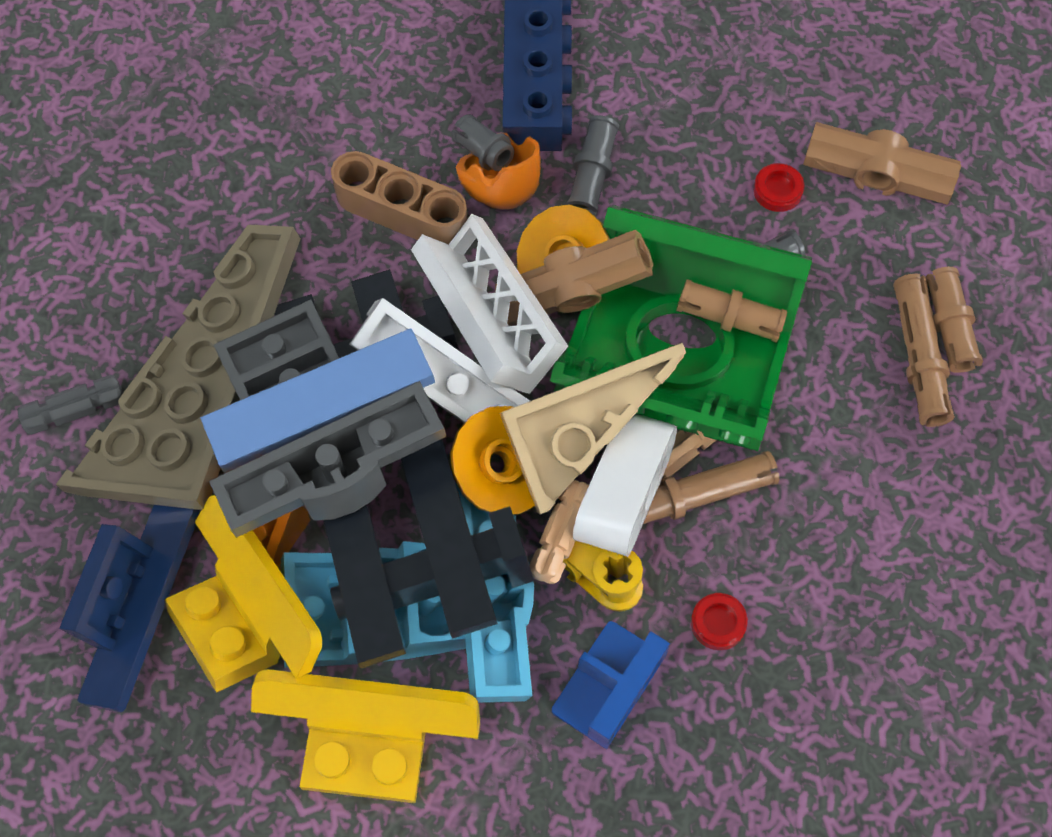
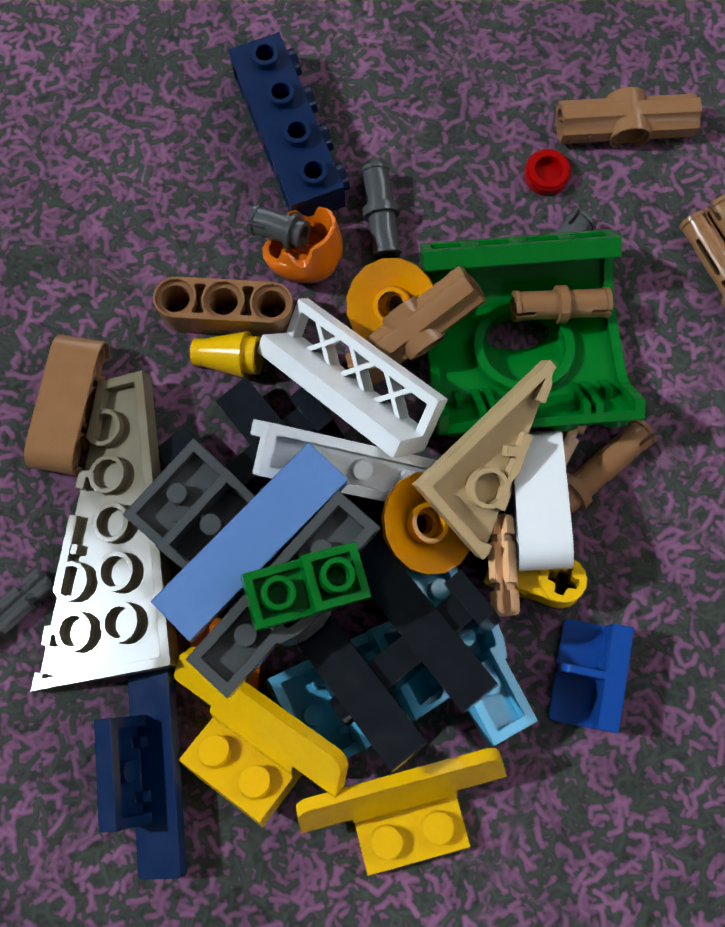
camera: 20 degrees left, 10 degrees up
red tile [691,593,748,650] -> none
none -> medium nougat beam [24,334,110,476]
none -> yellow cone [190,331,264,378]
none -> green slope [240,541,372,632]

